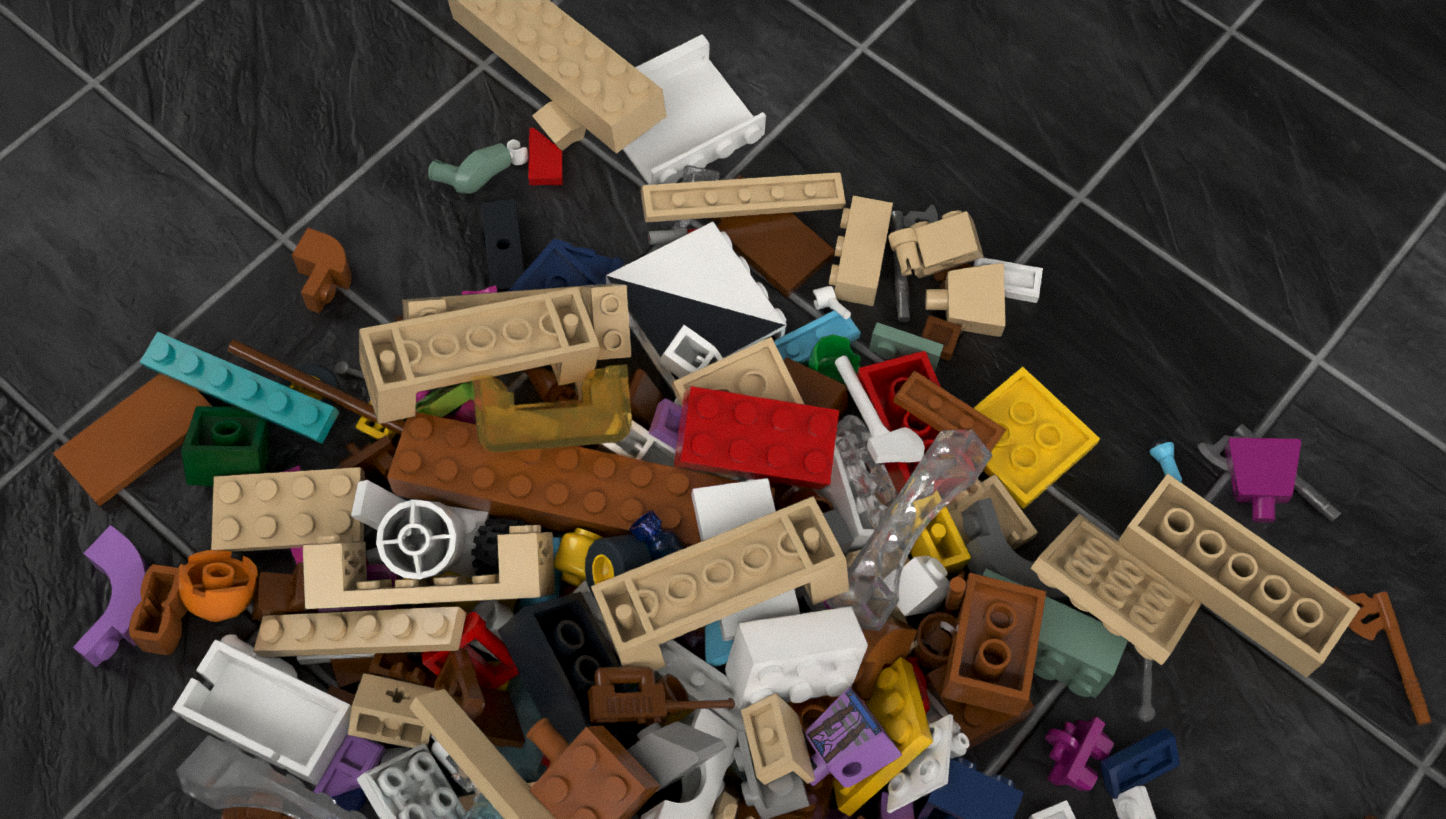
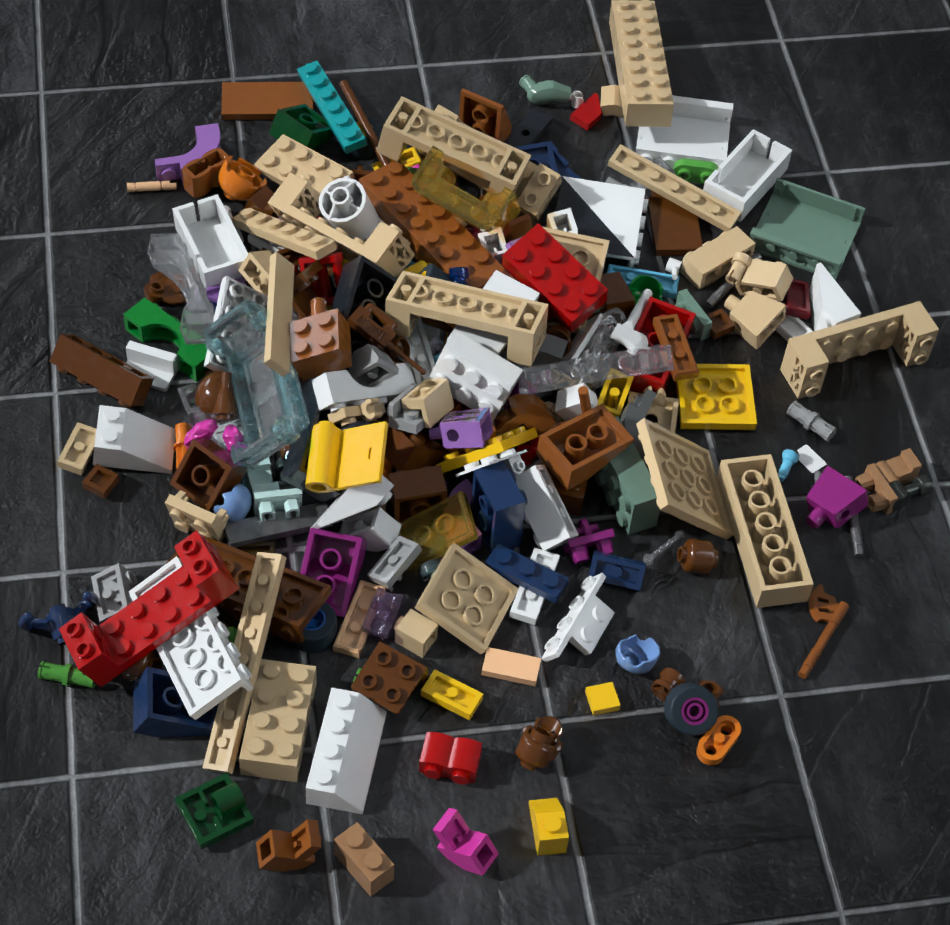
camera: 40 degrees right, 10 degrees down
dark orange brick [292,228,352,314] -> none
none -> light nougat wheel [127,181,177,192]
none -> dark orange slope [459,88,512,142]
none -> white brick [515,465,579,551]
none -> bright green plate [673,159,718,184]
none -> reddish brown head [677,539,719,575]
none -> white piece [703,129,792,222]
none -> sand green panel [749,178,865,281]
none -> tan plate [780,301,939,399]
none -> dark red tile [784,279,811,320]
none -> light grey pin [786,401,837,442]
none -> white sticker [797,445,826,473]
none -> white slope [809,262,861,331]
none -> medium nougat hips [854,448,932,515]

